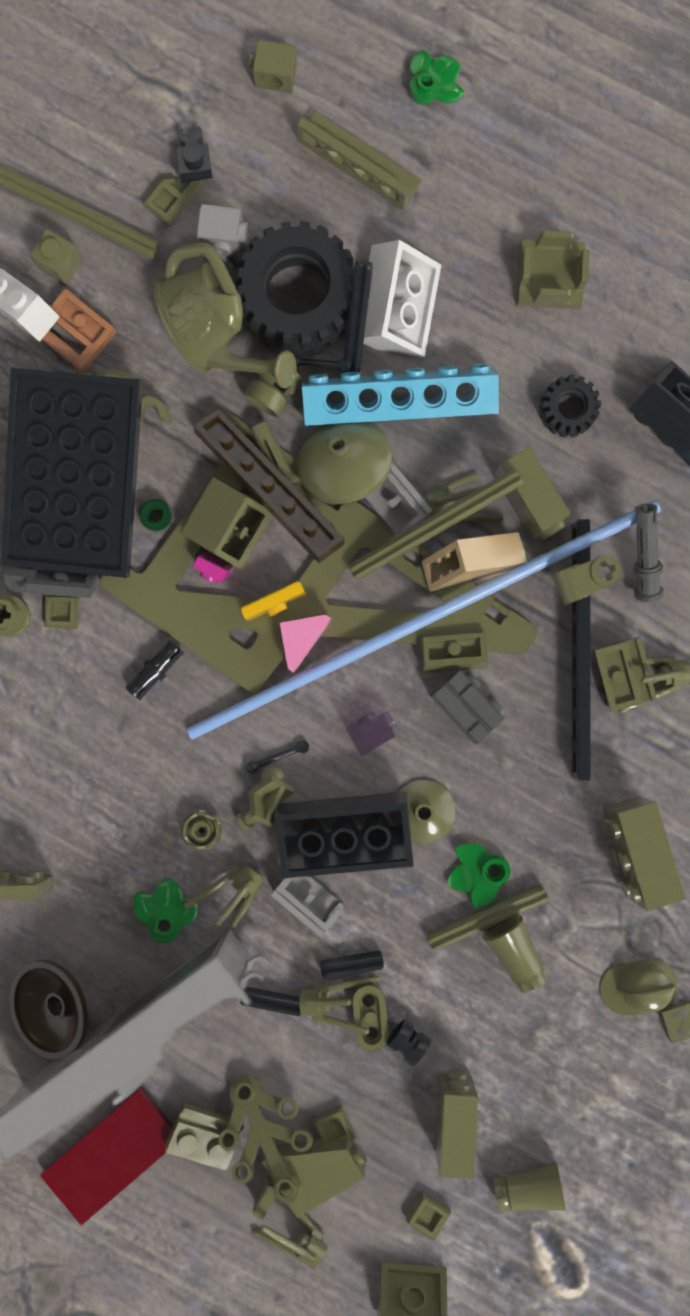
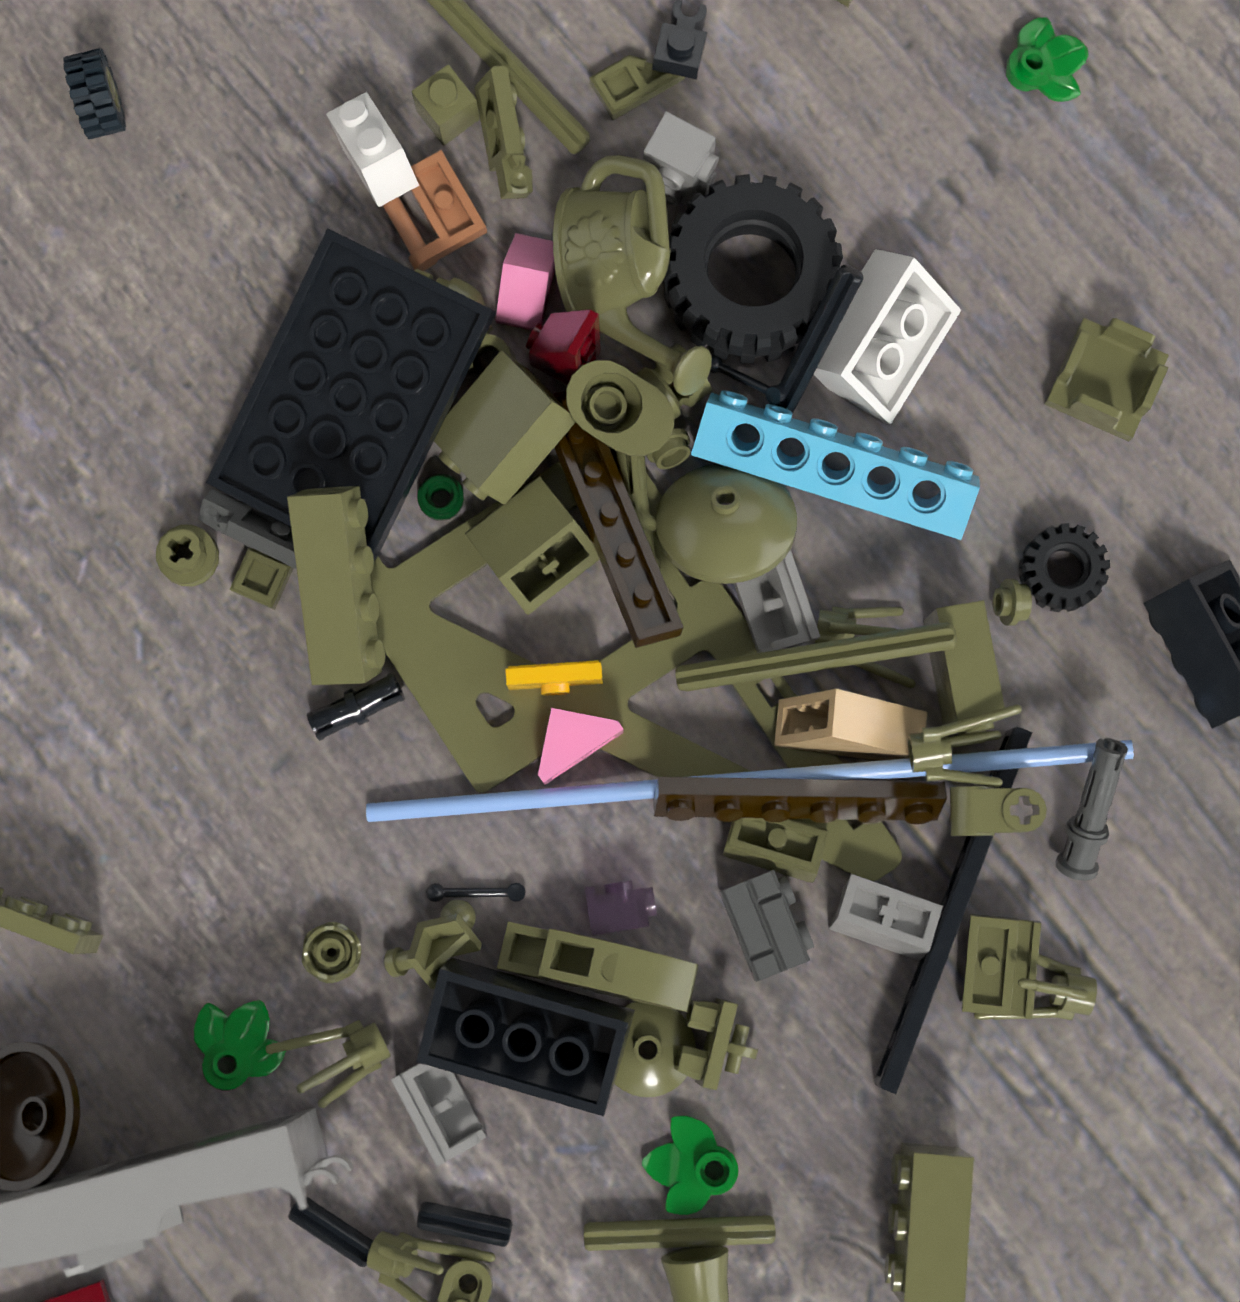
camera: 20 degrees right, 5 degrees down
dark pink plate [193,552,234,583] -> none
olive fence [297,111,421,211] -> none
none -> olive brick [287,486,385,685]
none -> olive brick [434,350,575,505]
none -> olive hinge [474,66,533,199]
none -> bright pink slope [495,233,555,330]
none -> olive slope [497,922,699,1013]
none -> dark red slope [526,310,601,385]
none -> olive piece [566,360,674,456]
none -> olive plate [646,428,691,469]
none -> dark brown plate [653,777,947,825]
none -> olive hips [674,998,758,1091]
none -> light grey hinge [829,874,943,961]
none -> olive plant [908,704,1022,787]
none -> olive plate [992,579,1032,626]

